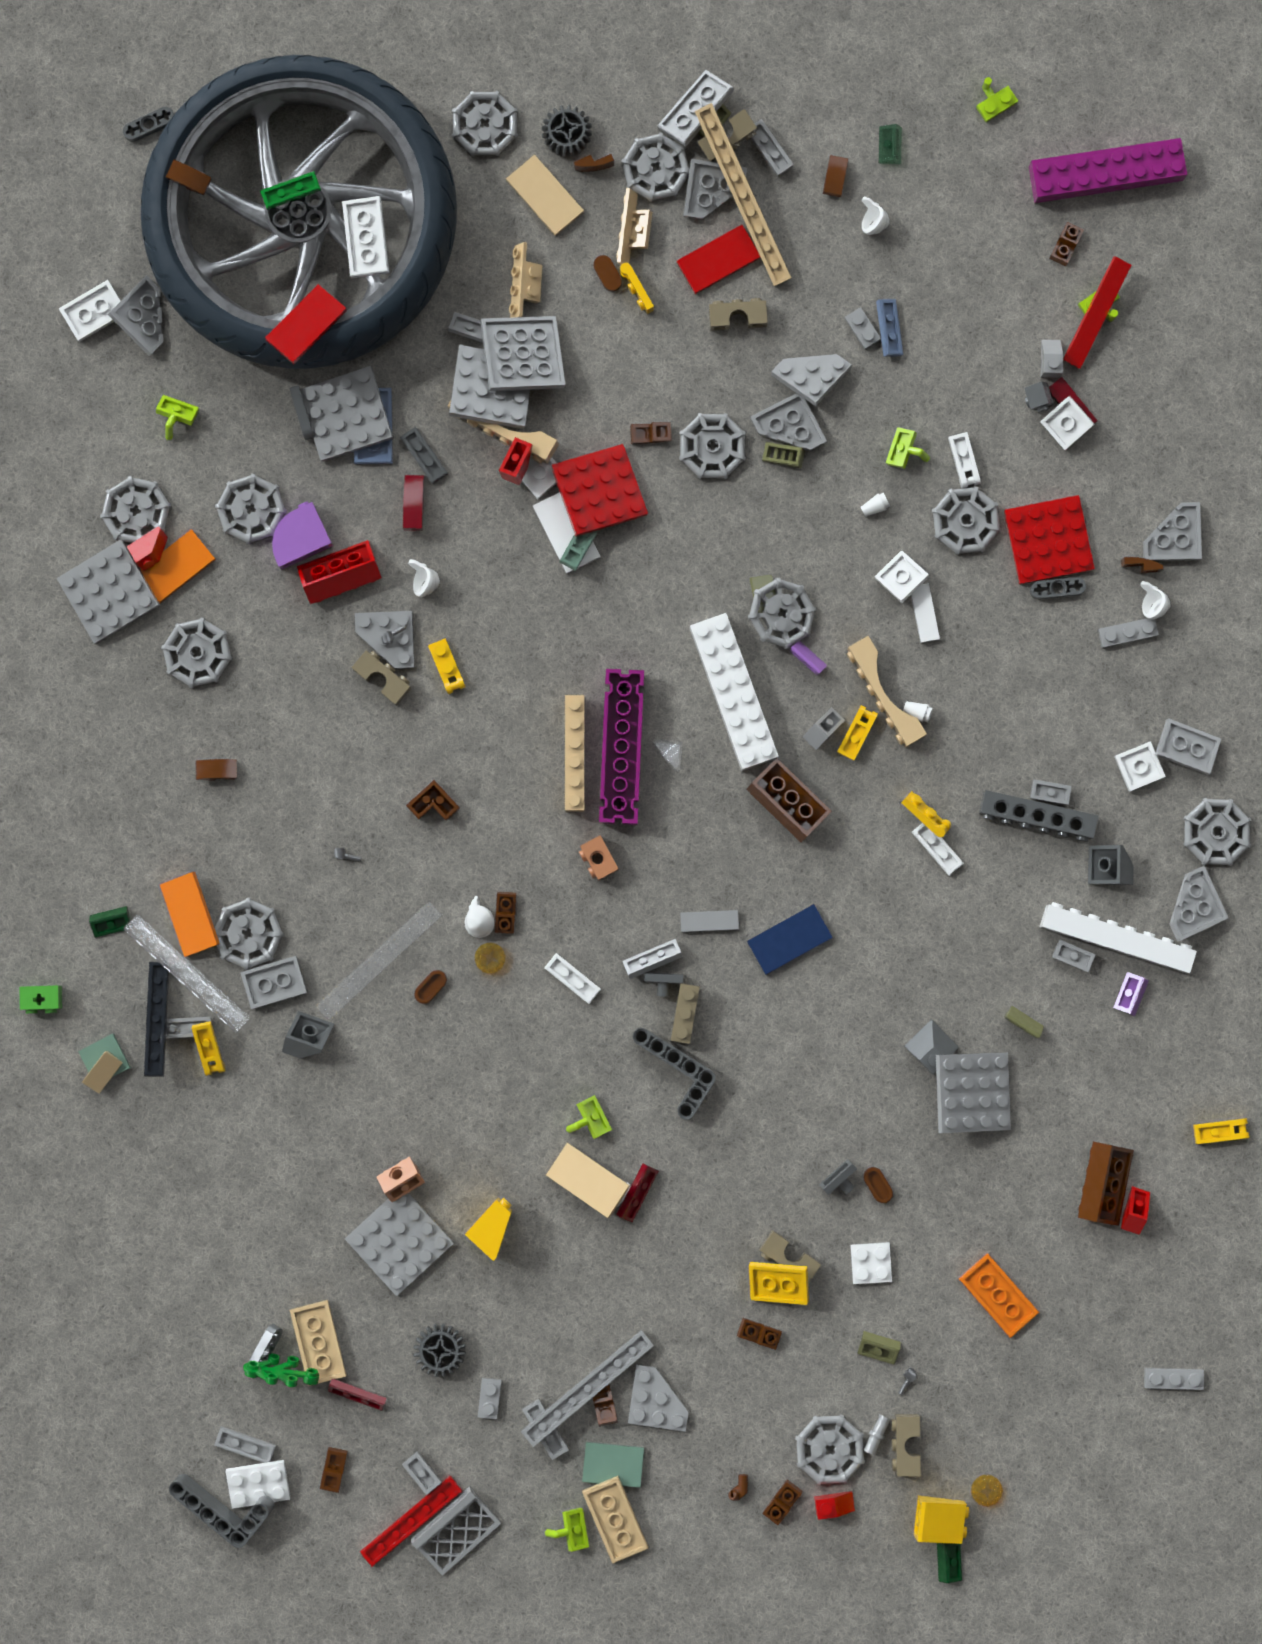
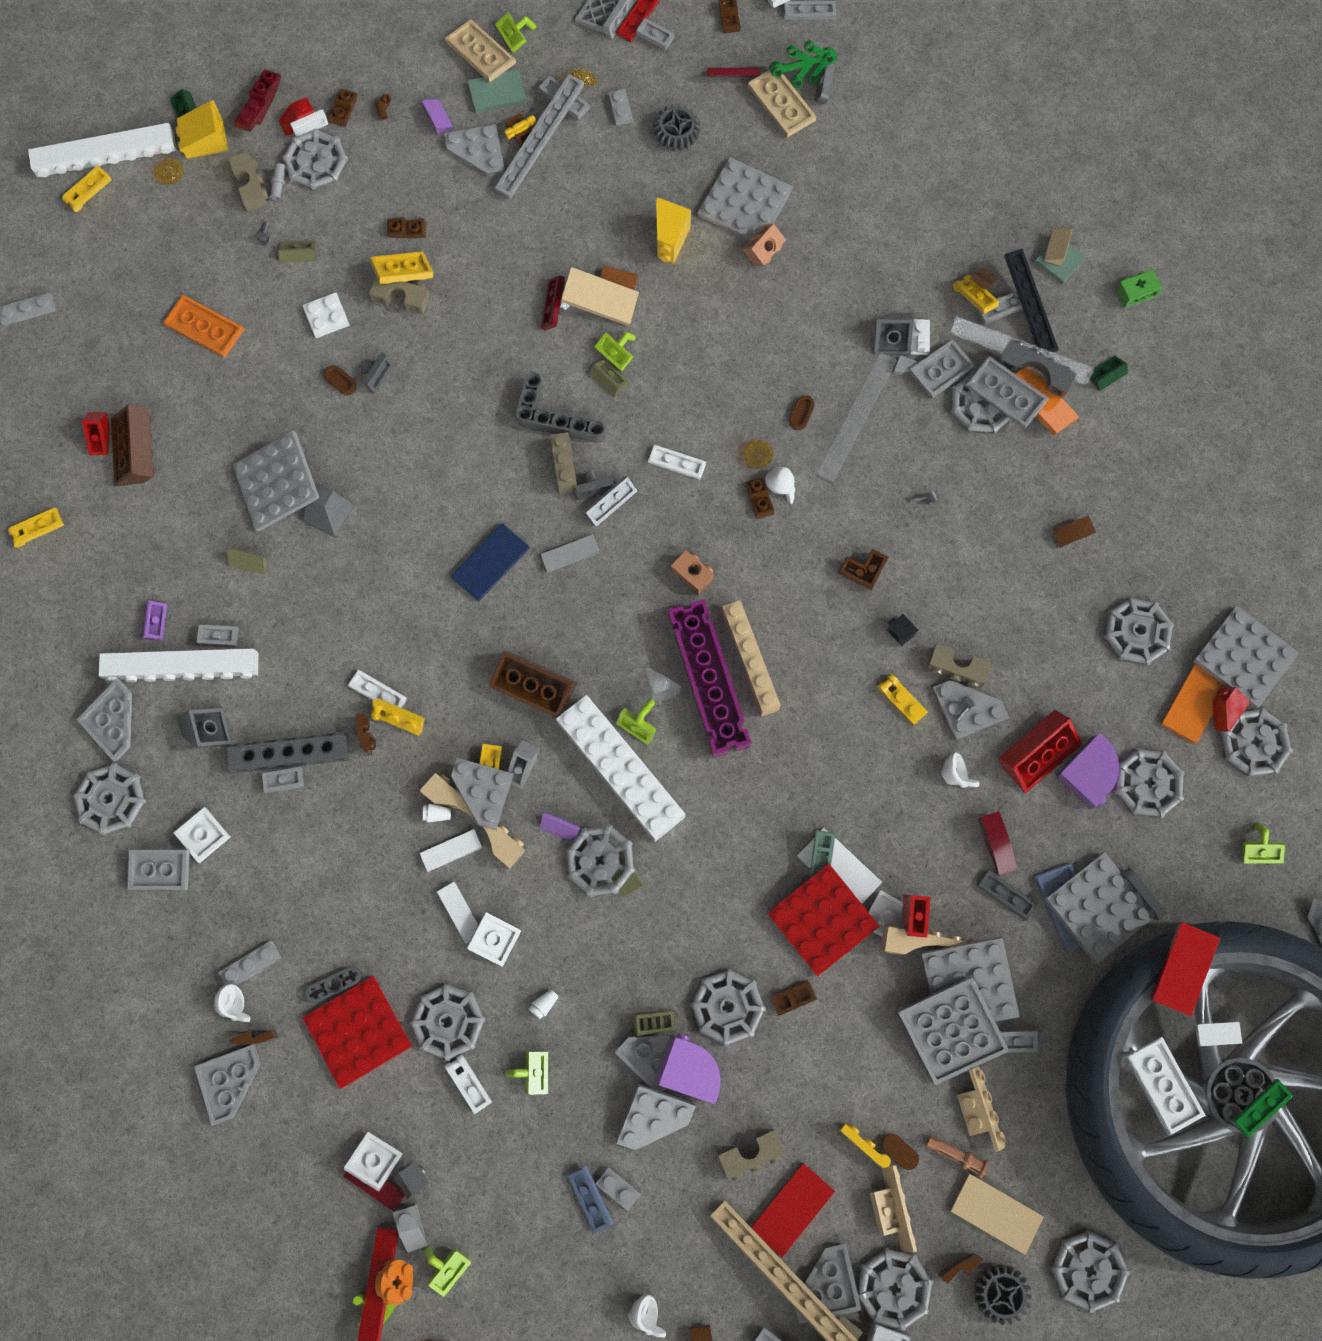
camera: 160 degrees right, 10 degrees down
none -> white brick [28,123,177,177]
none -> yellow plate [62,165,112,212]
none -> dark red slope [234,69,281,132]
none -> white tile [290,109,328,137]
none -> reddish brown slope [356,713,376,755]
none -> orange plate [375,1259,413,1305]
none -> white tile [420,829,482,872]
none -> medium lavender slope [422,99,453,135]
none -> lime plate [423,1247,471,1297]
none -> light grey plate [451,758,513,830]
none -> yellow axle [504,115,537,139]
none -> clear yellow gear [571,68,598,86]
none -> olive slope [589,359,630,397]
none -> dark orange tile [600,266,638,290]
none -> lime plate [616,699,657,745]
none -> medium lavender brick [654,1033,721,1104]
none -> black brick [886,614,918,647]
none -> light grey tile [893,355,917,375]
none -> white plate [911,319,930,356]
none -> nougat pin [925,1135,989,1179]
none -> light grey tile [966,356,1049,429]
none -> reddish brown slope [970,267,998,289]
none -> dark grey arch [999,340,1077,398]
none -> white tile [1195,1022,1242,1046]

